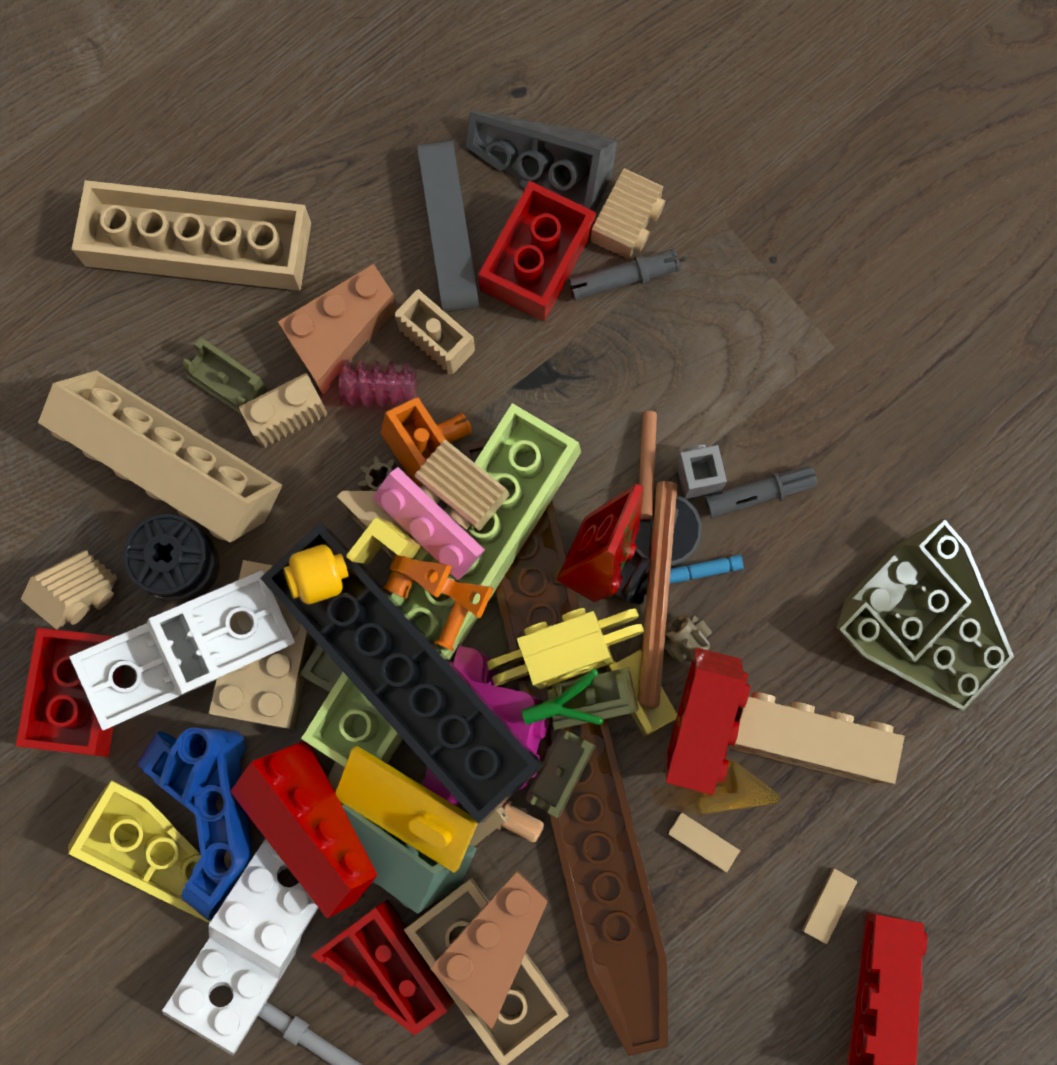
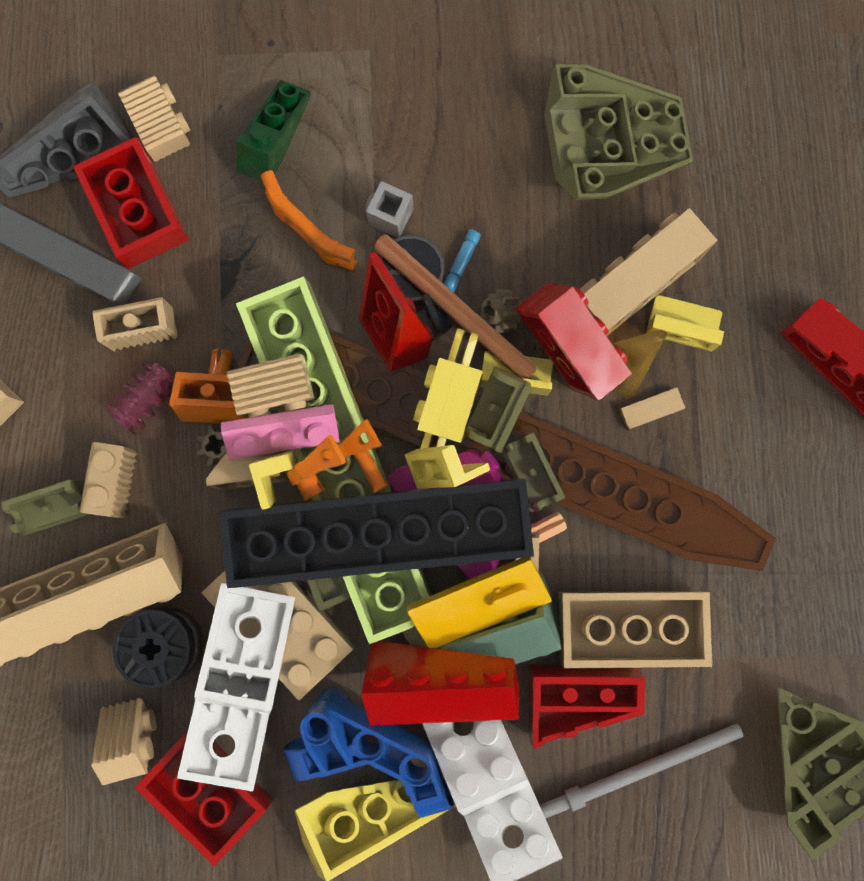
camera: 50 degrees left, 5 degrees up
nougat wedge [278,264,397,395] -> none
yellow head [283,545,348,604] -> none
nougat wedge [430,870,548,1029] -> none
green plant [521,669,603,725] -> none
dark grey pin [569,248,681,301] -> none
nougat bar [639,411,657,520] -> none
dark grey axle [704,466,817,518] -> none
tan piece [801,868,857,944] -> none
none -> dark green slope [236,80,311,182]
none -> orange piece [260,170,358,272]
none -> light yellow panel [405,445,490,489]
none -> light yellow panel [645,295,724,352]

